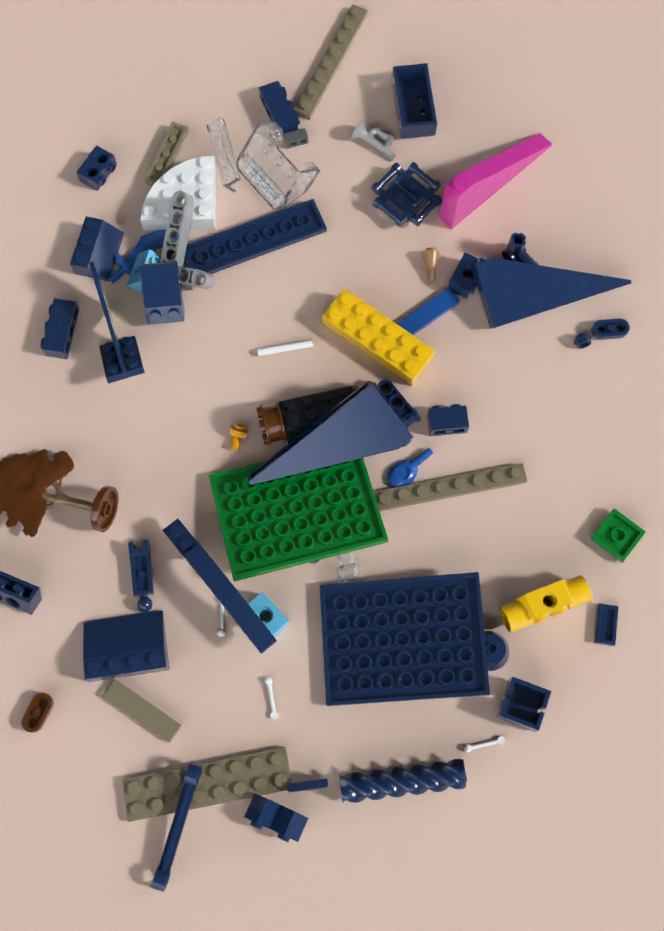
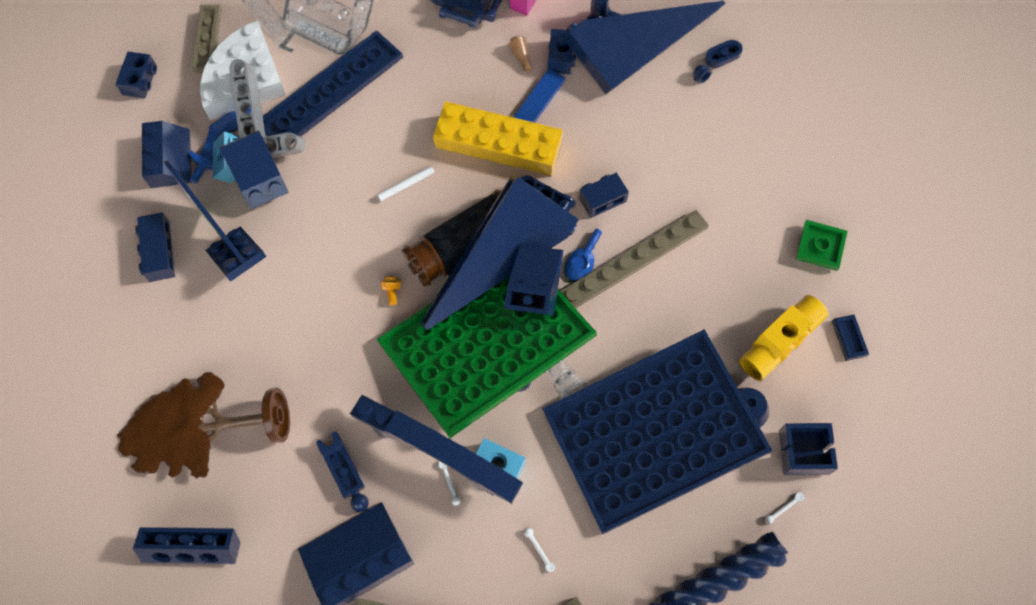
camera: 20 degrees left, 5 degrees down
none -> dark blue slope [504,244,564,316]

